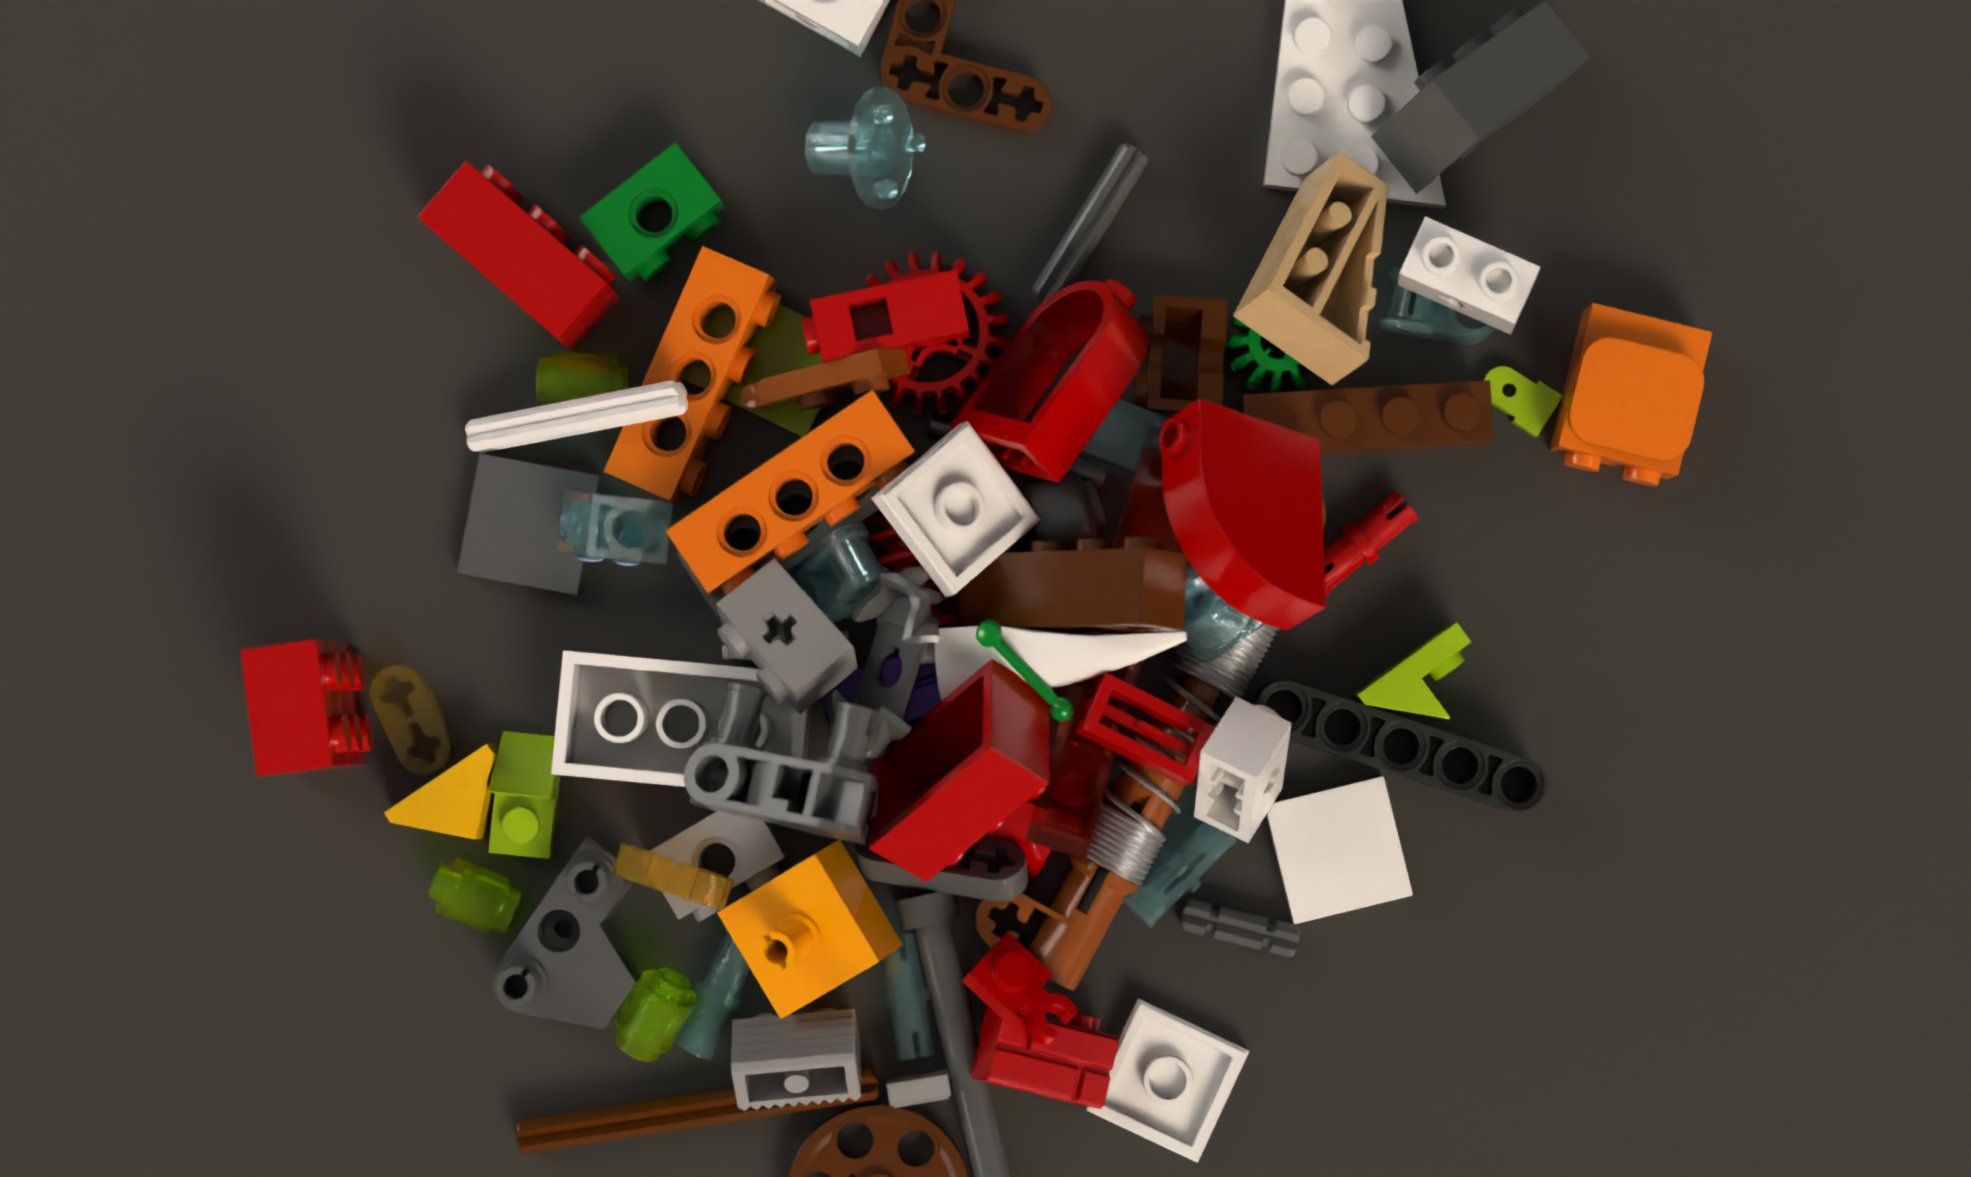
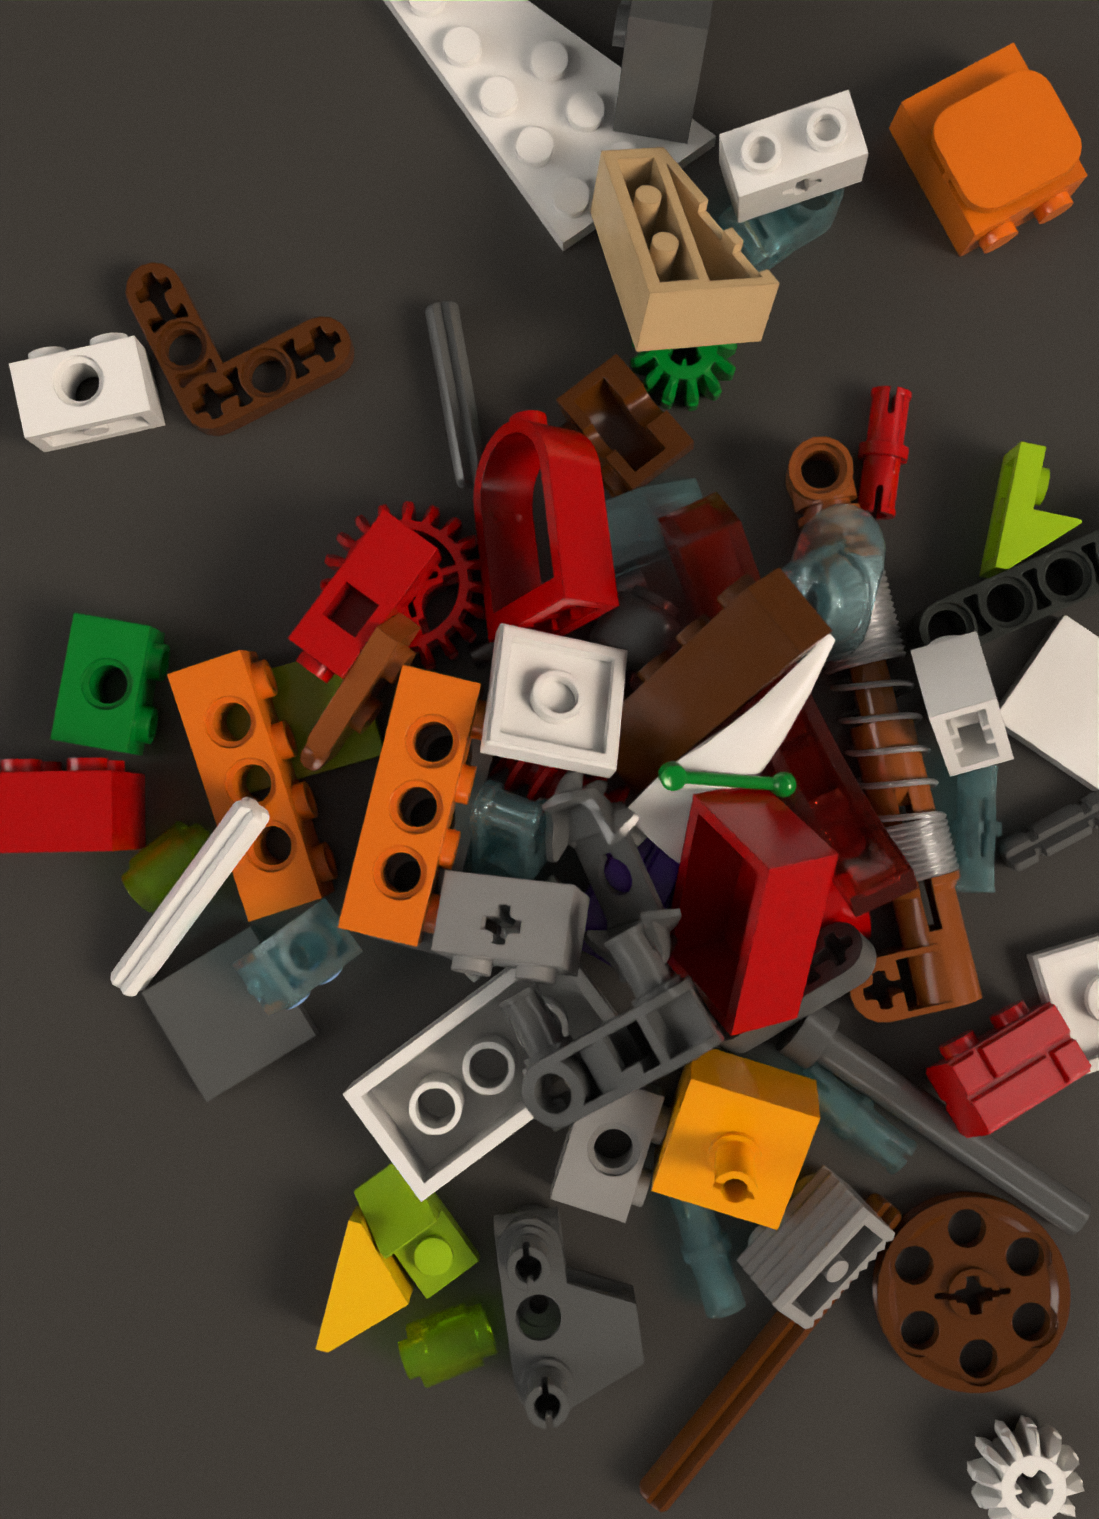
camera: 40 degrees left, 0 degrees up
red piece [240,639,373,776] -> none
clear yellow beam [370,665,455,775] -> none
clear yellow beam [612,843,734,910] -> none
clear neon green brick [614,967,697,1062] -> none
clear light blue piece [805,86,925,210] -> none
light grey tile [886,1068,952,1108] -> none
red plate [962,932,1078,1046] -> none
red tile [1076,673,1215,786] -> none
red brick [1159,398,1326,630] -> none
reddish brown brick [1238,380,1494,457] -> none
lime piece [1482,366,1563,438] -> none

